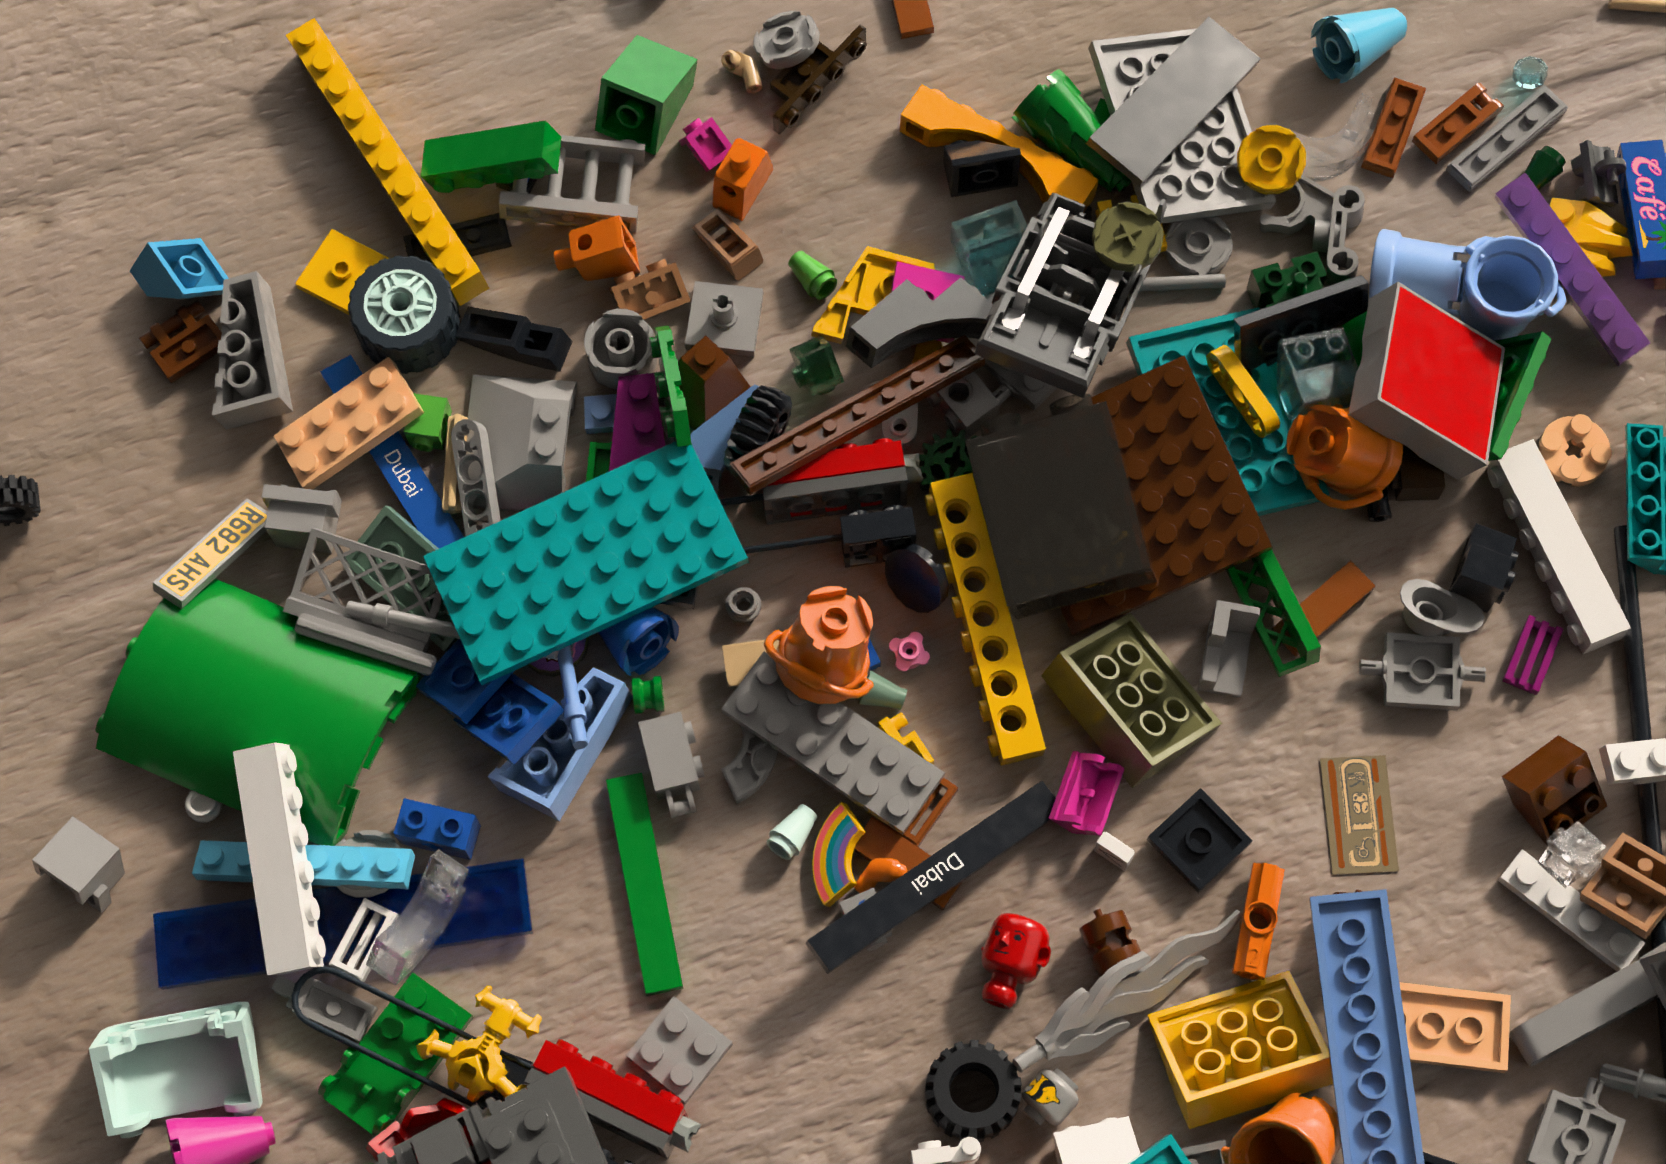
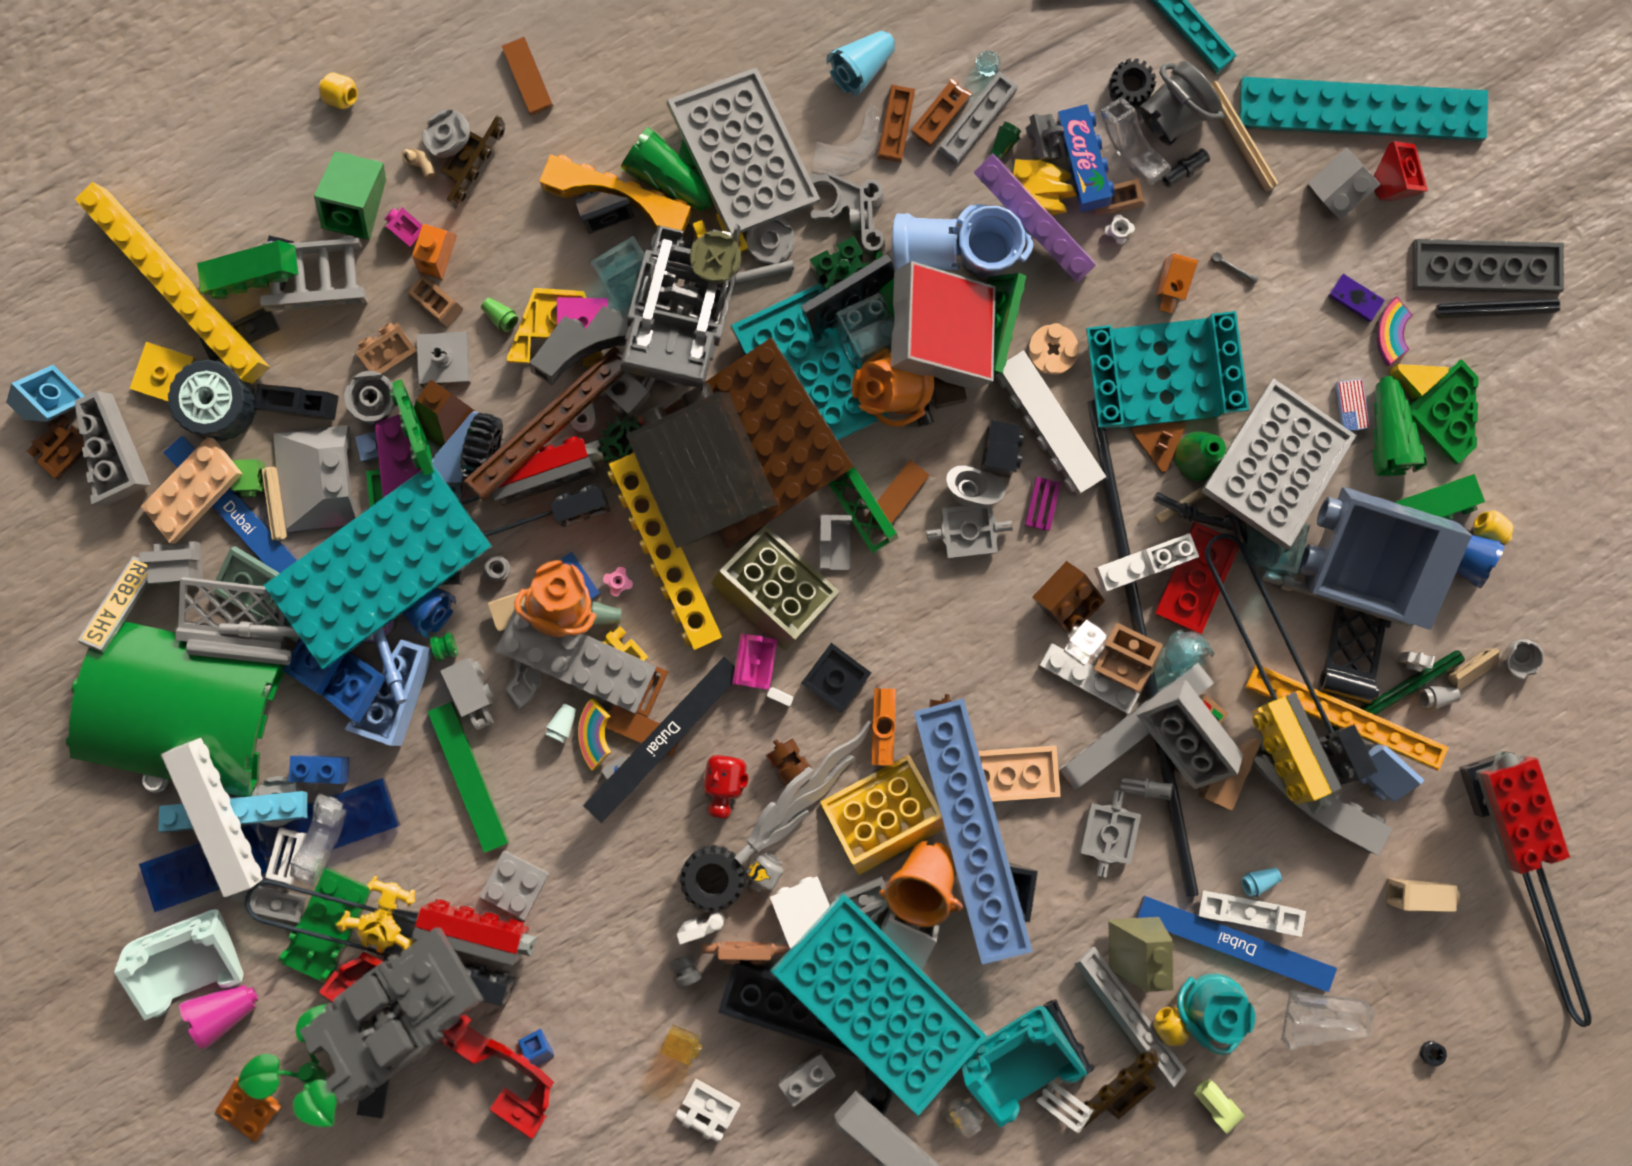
camera: 20 degrees left, 15 degrees up
light grey plate [32,816,125,913] -> none
light grey beam [451,419,501,536] -> none
orange torso [554,215,640,281] -> none
clear green brick [789,335,844,396] -> none
orange arm [854,858,907,893] -> none
black tile [885,544,949,613] -> none
tile [1086,17,1261,187] -> none
yellow beam [1206,345,1280,438] -> none
yellow tile [1237,125,1306,195] -> none
sticker [1320,755,1399,875] -> none

